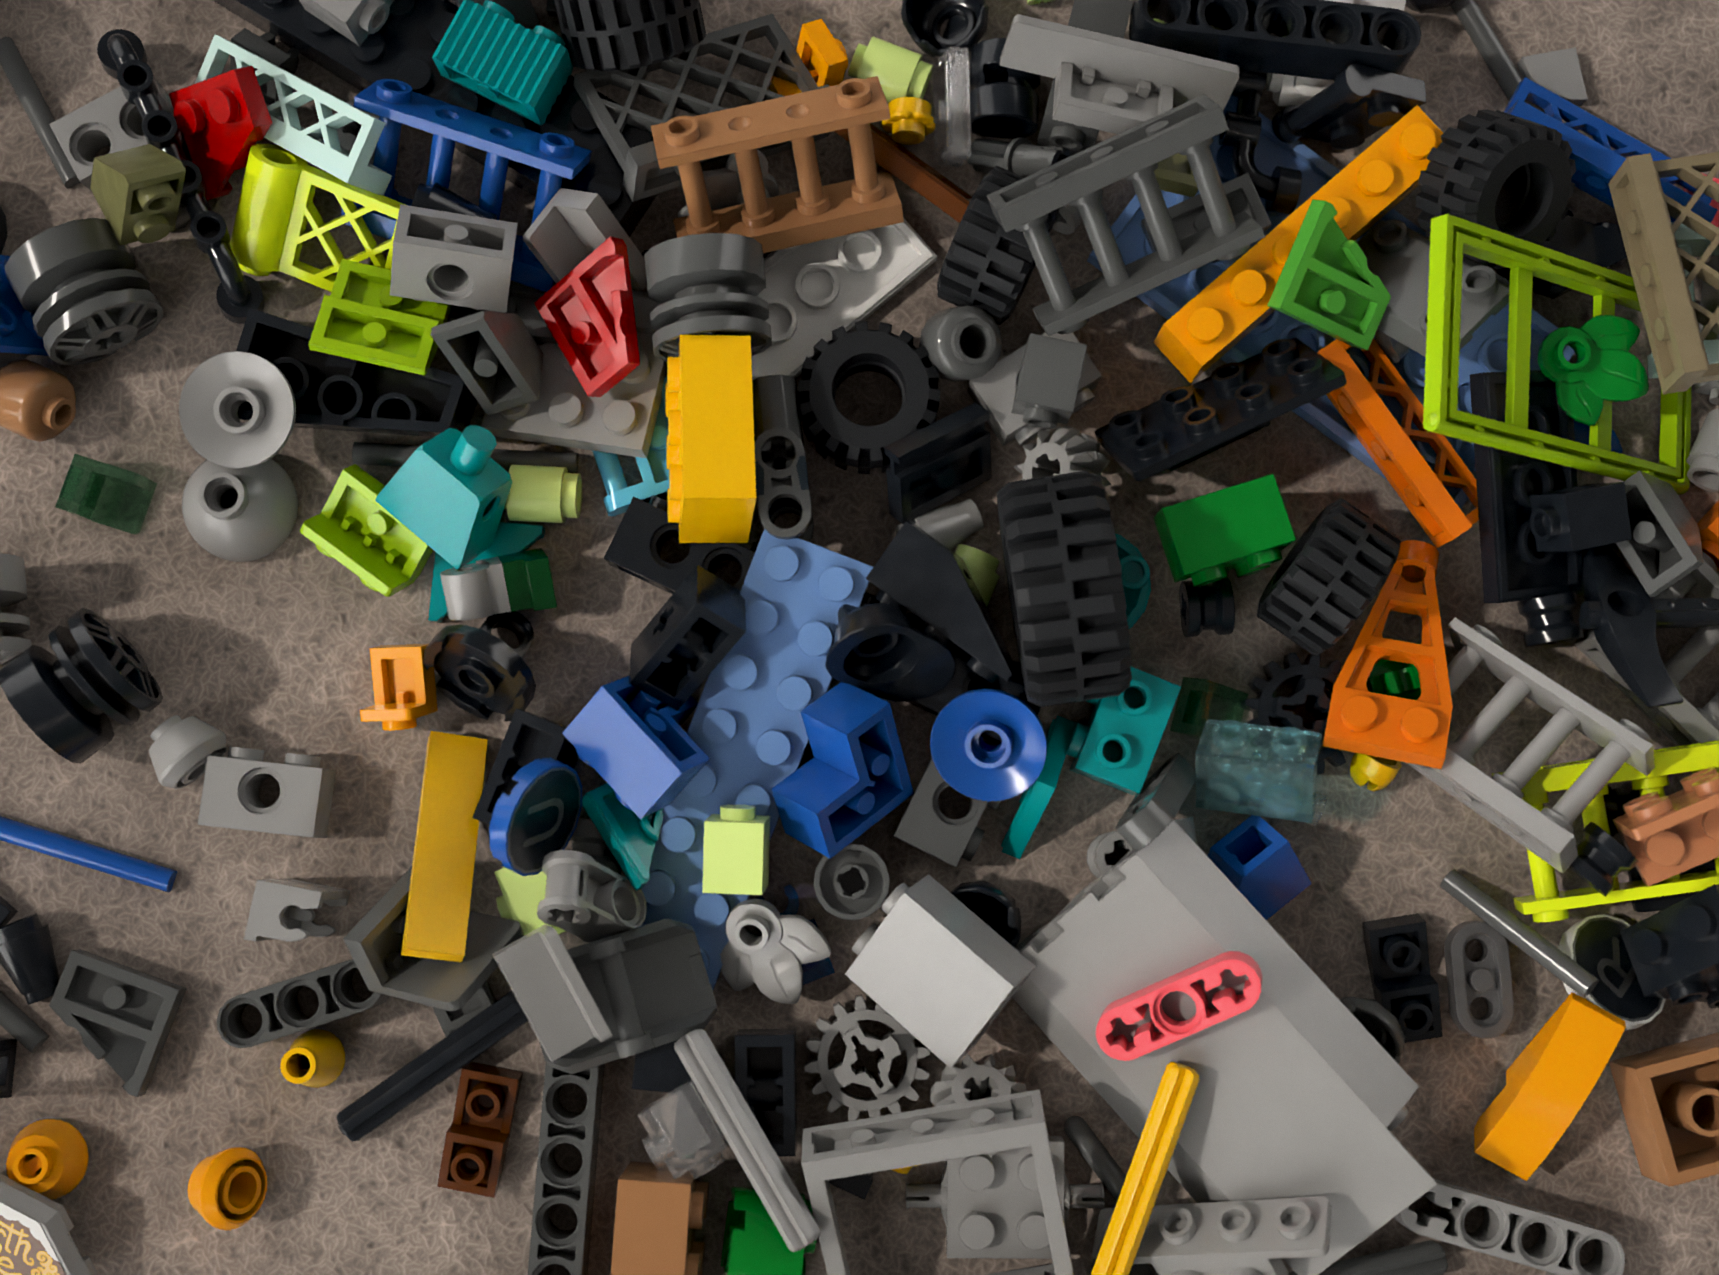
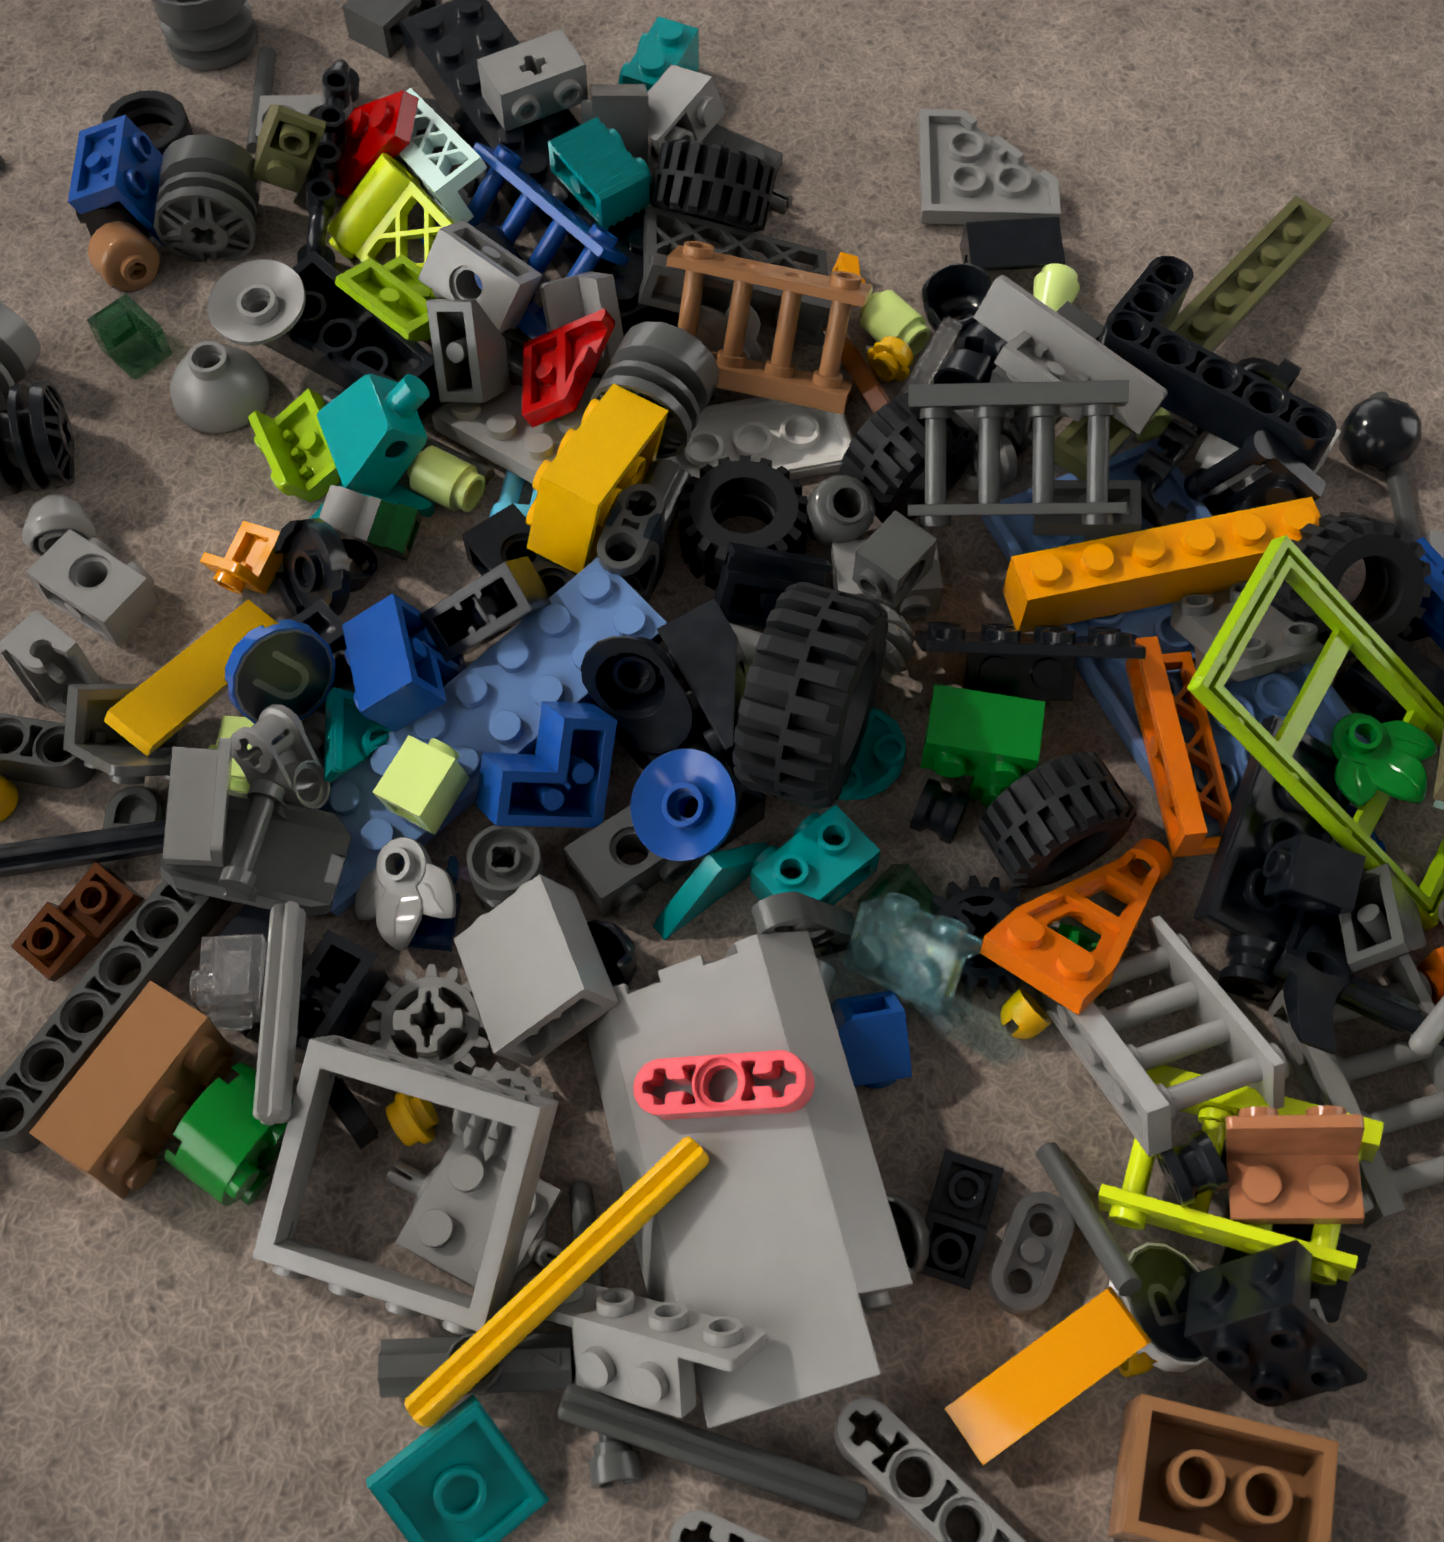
camera: 30 degrees right, 20 degrees down
bright green wing [1267,199,1391,350] -> none

